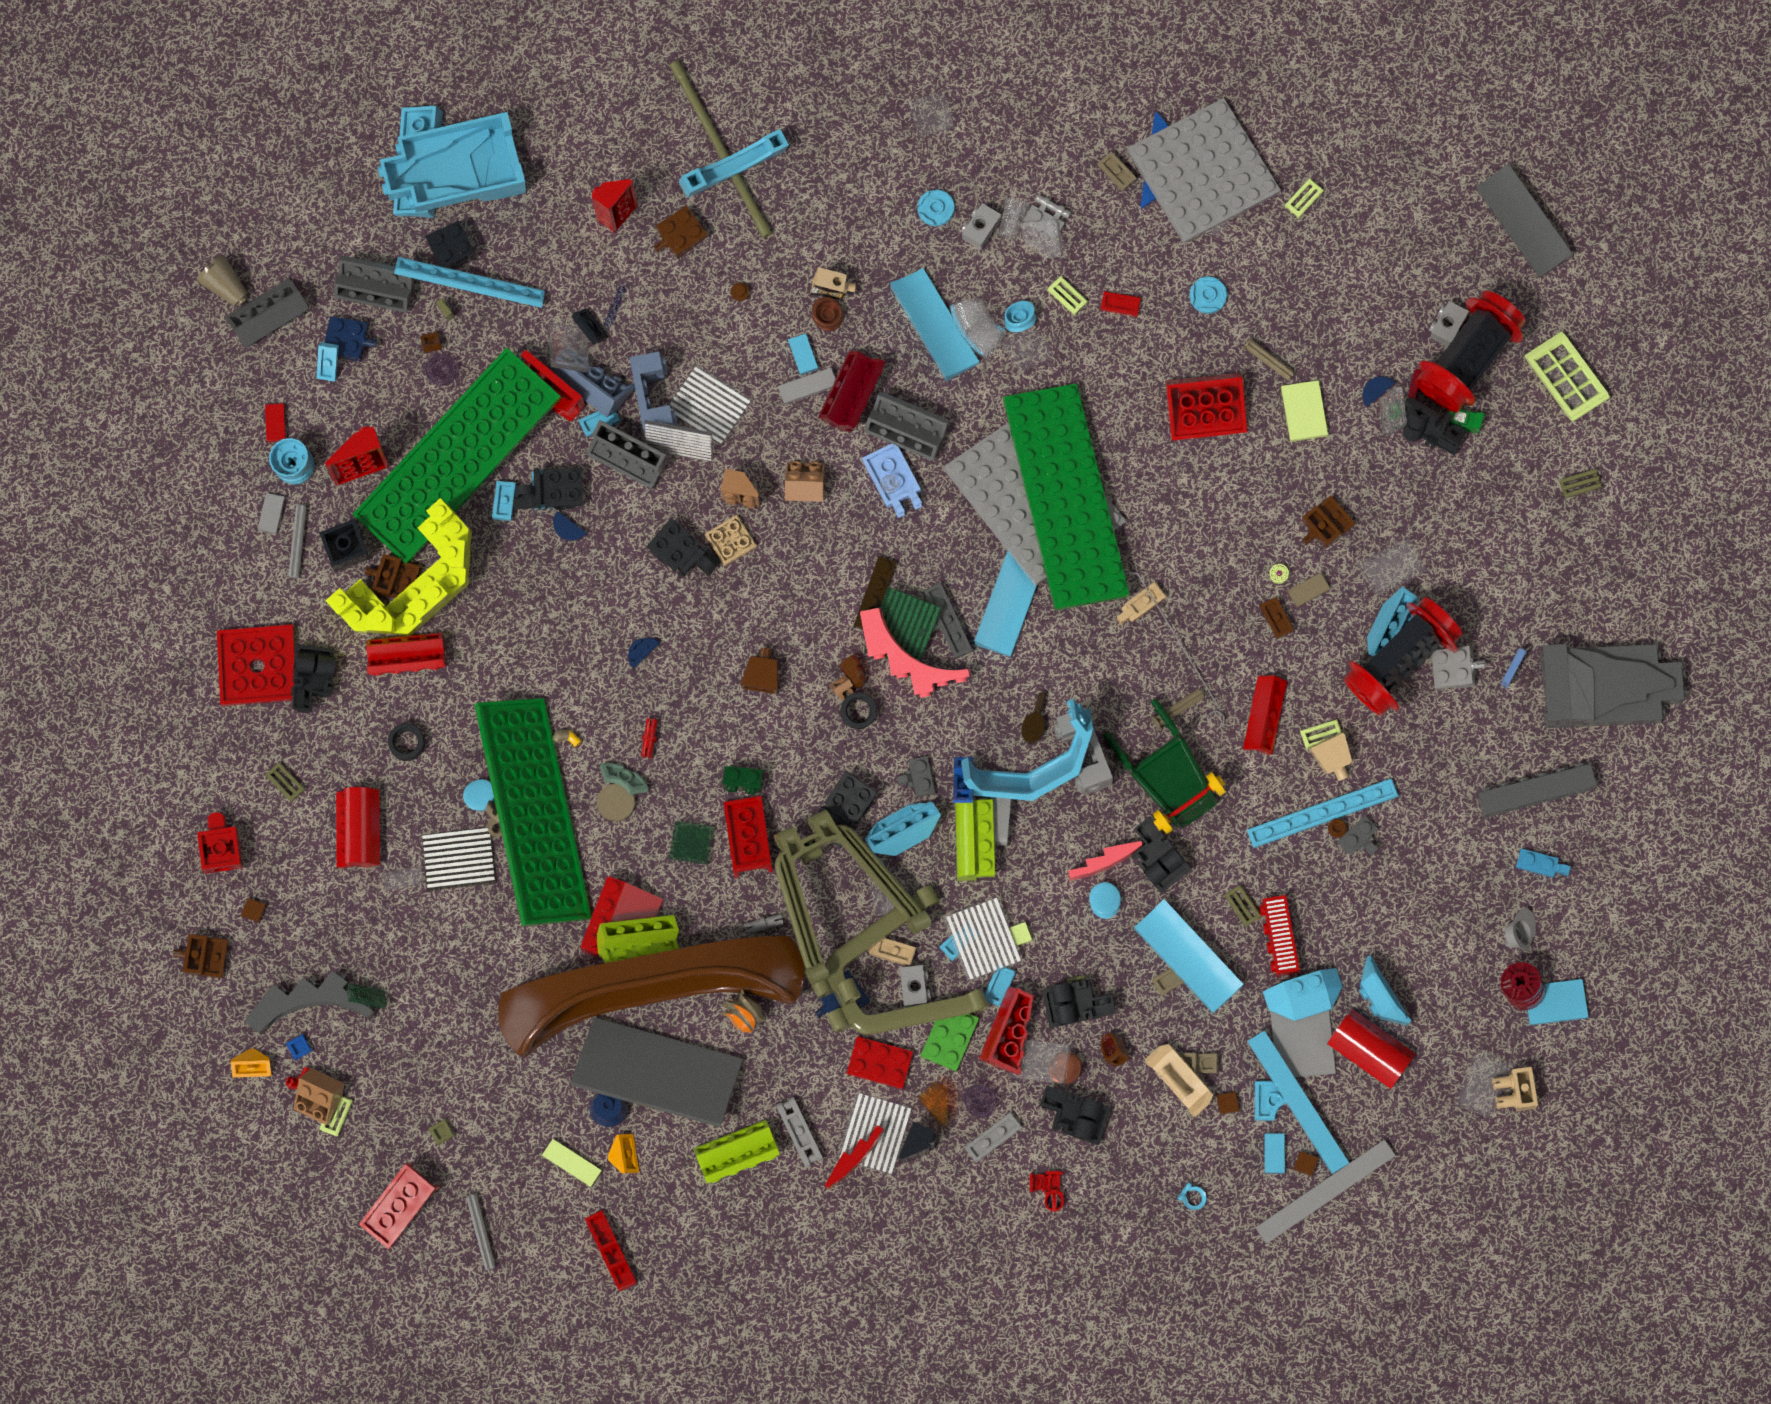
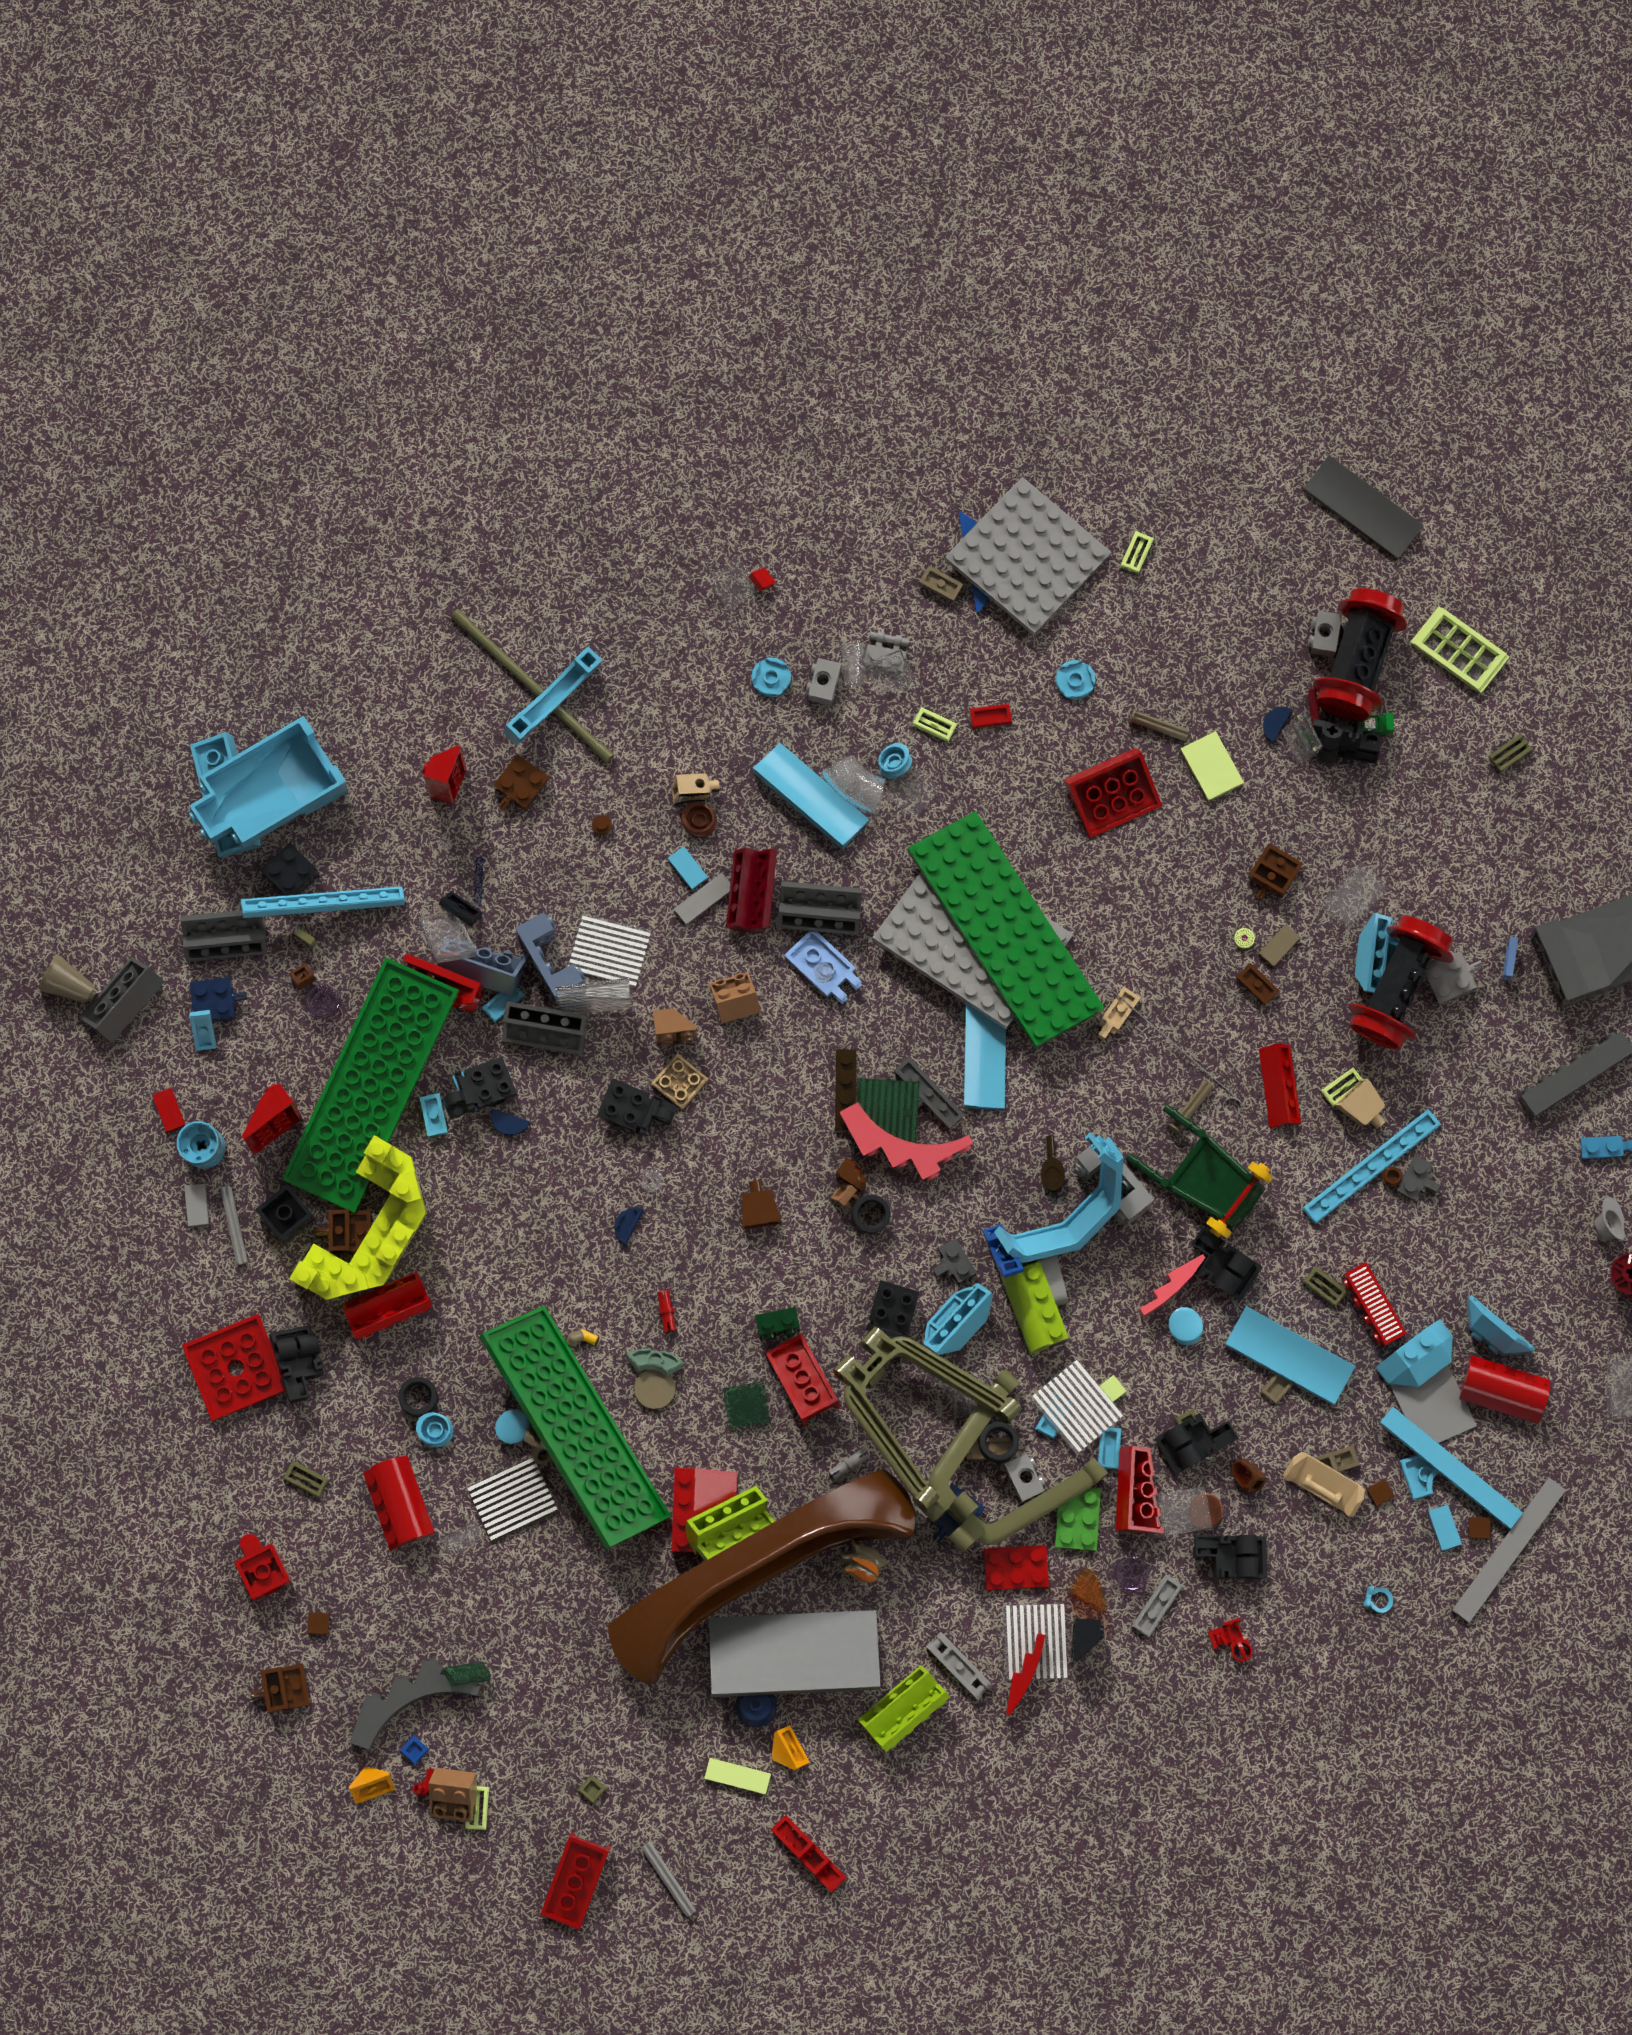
camera: 25 degrees left, 0 degrees up
none -> medium azure piece [416,1412,454,1447]
none -> clear brick [641,1169,662,1192]
none -> red tile [748,567,776,591]
none -> black tyre [979,1422,1019,1463]

